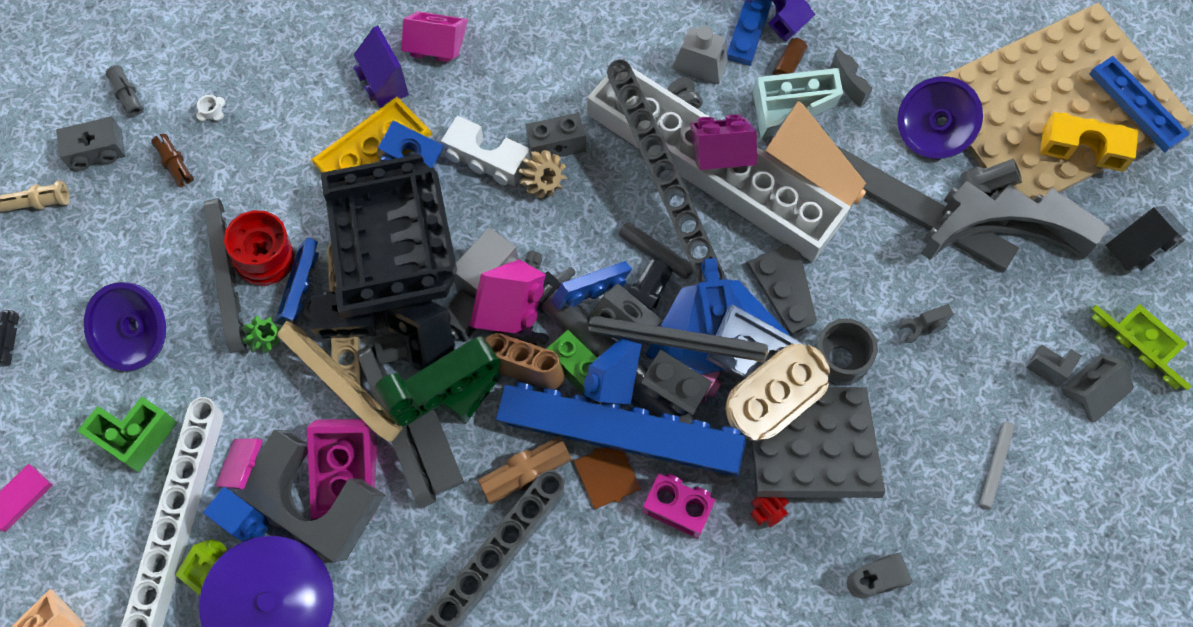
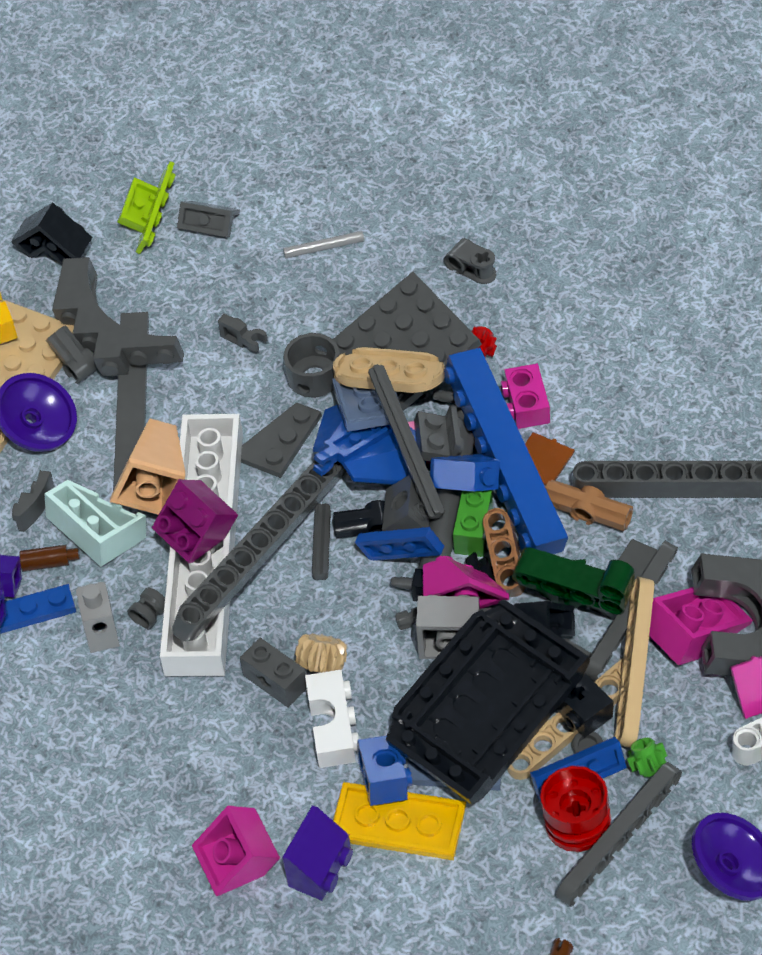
camera: 120 degrees left, 15 degrees down
dark grey panel [1026,345,1082,387] -> none

